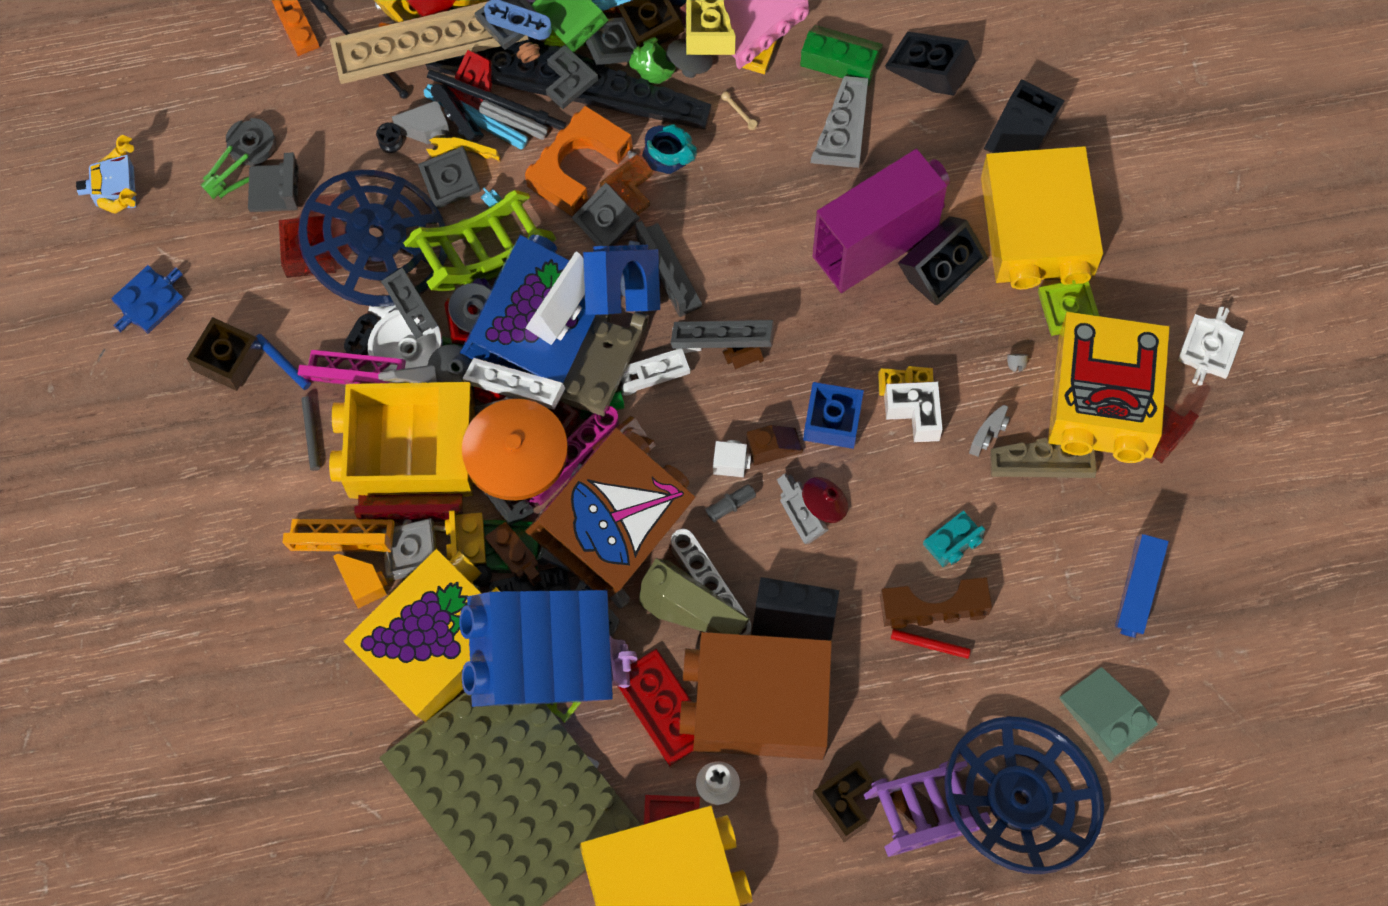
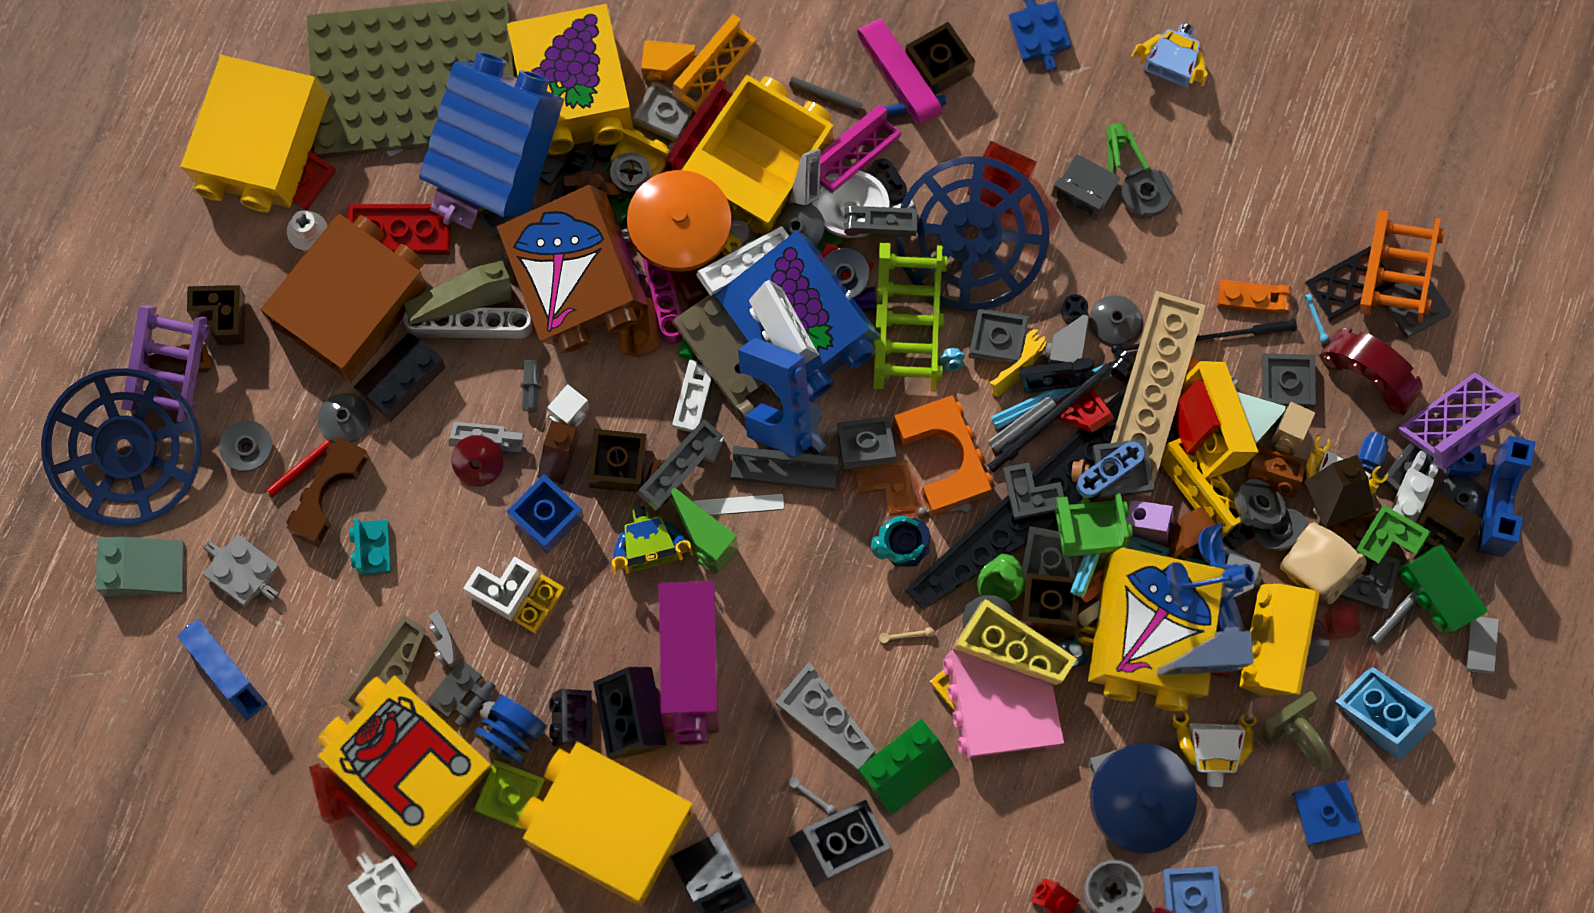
camera: 120 degrees right, 5 degrees up
none -> light grey plate [203,534,280,608]
none -> dark grey dish [219,420,272,471]
none -> dark grey dish [318,393,370,443]
none -> red bar [335,787,418,872]
none -> dark grey plate [427,659,496,729]
none -> blue wheel [474,695,547,765]
none -> black bracket [549,689,592,747]
none -> dark brown brick [588,429,648,492]
none -> dark grey gear [610,152,651,193]
none -> torso [612,506,694,575]
none -> bright green slope [671,487,737,573]
none -> white sticker [693,494,784,515]
none -> light grey hinge [789,777,836,815]
none -> dark pink beam [857,19,942,126]
none -> dark grey dish [1090,295,1142,345]
none -> black wheel [1108,350,1135,382]

